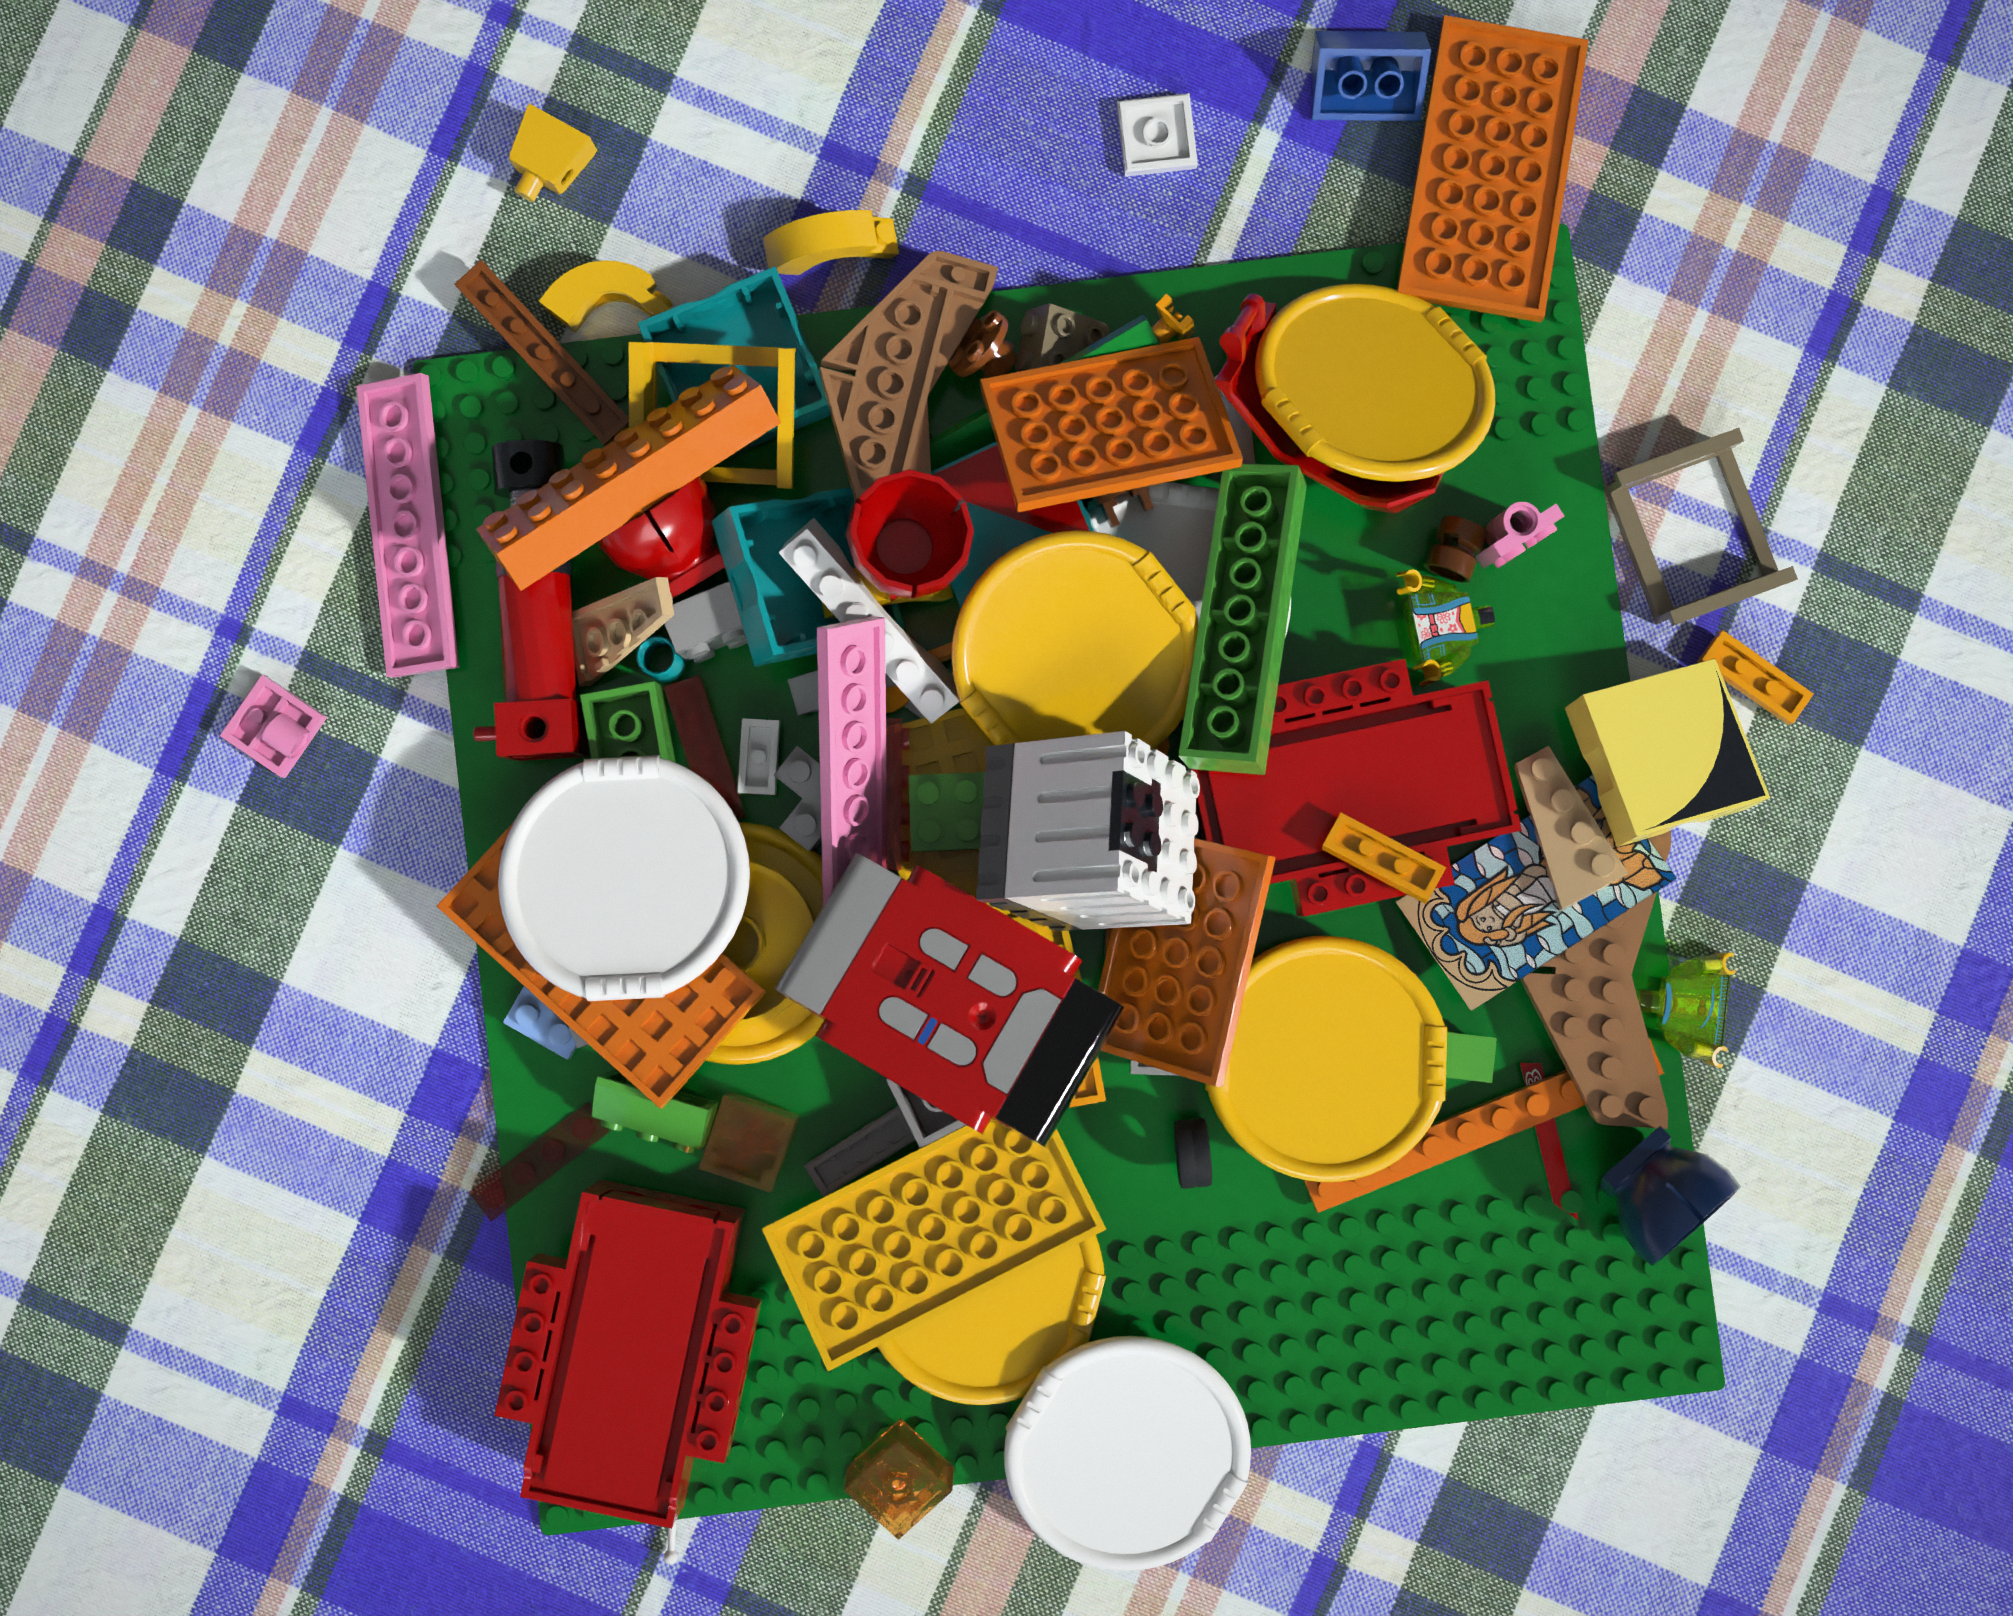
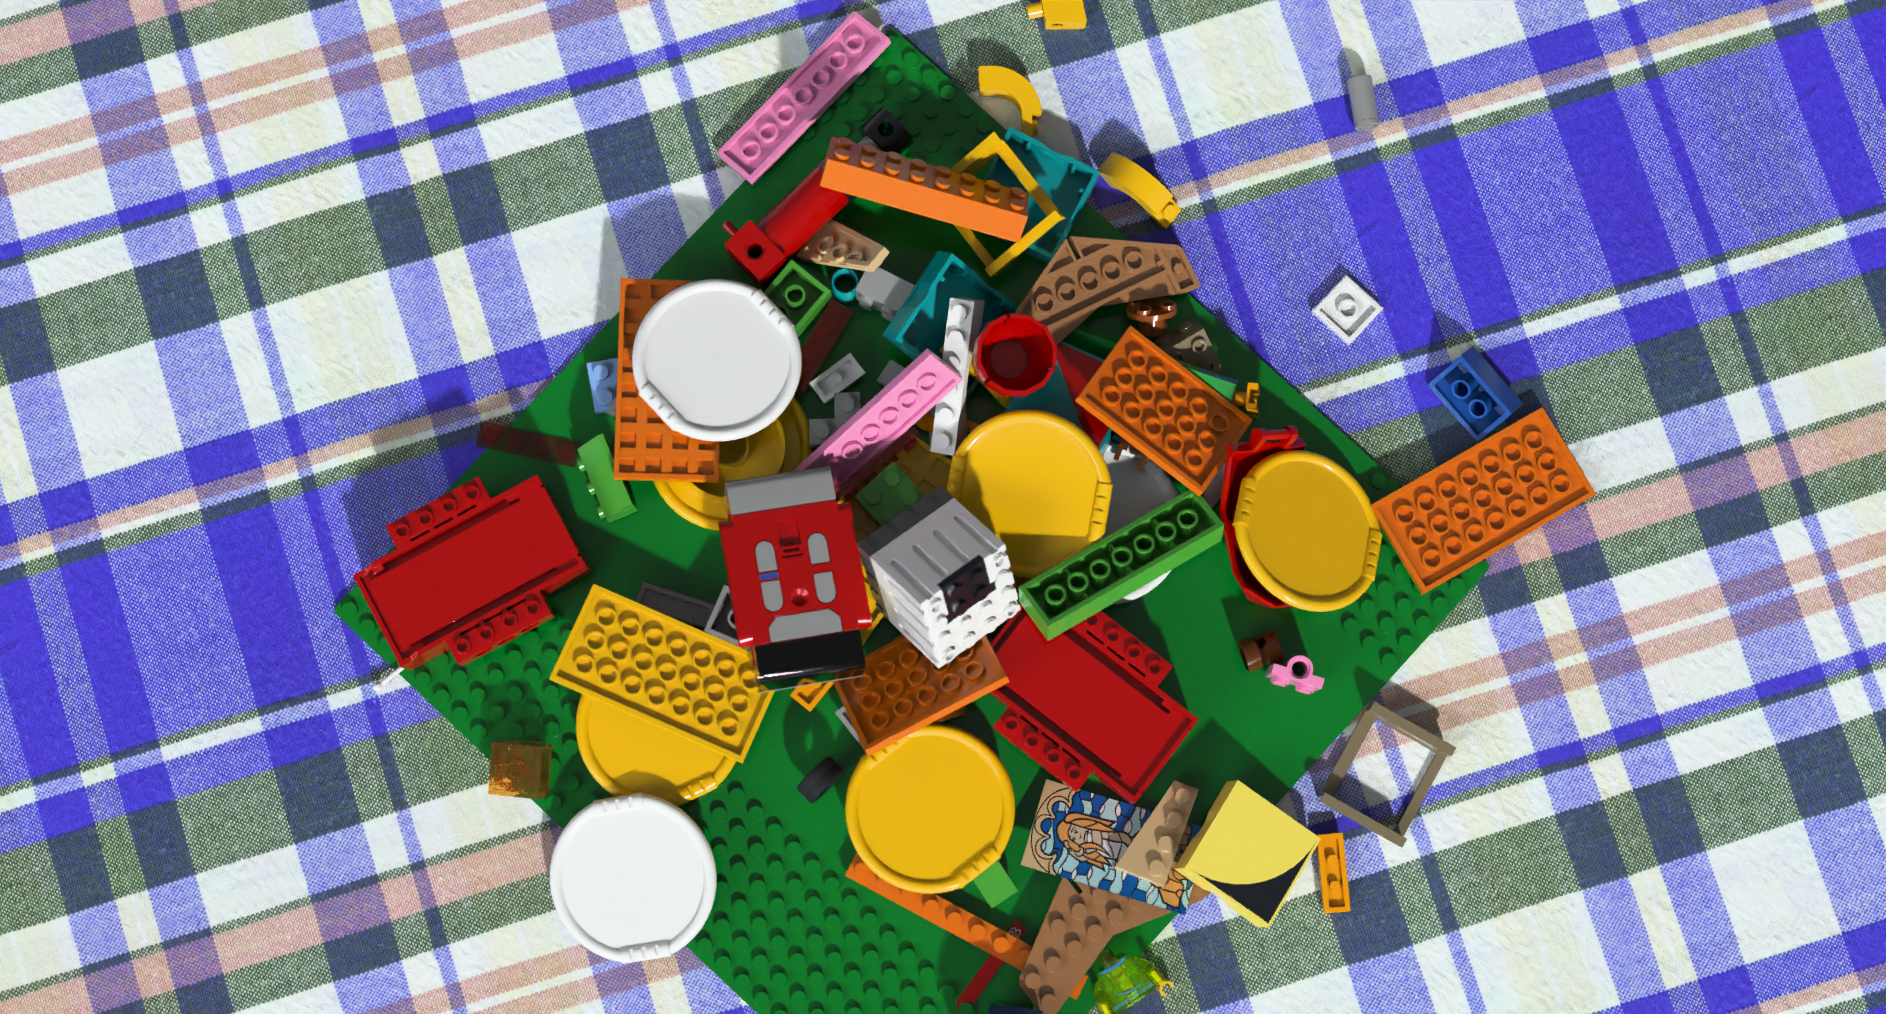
camera: 50 degrees right, 5 degrees down
bright pink plate [220,675,327,778] -> none
dark orange plate [454,260,629,446] -> none
red plate [598,476,725,598] -> none
clear orange container [699,1092,800,1193] -> none
light orange plate [1322,813,1446,904] -> none
torso [1396,569,1495,687] -> none

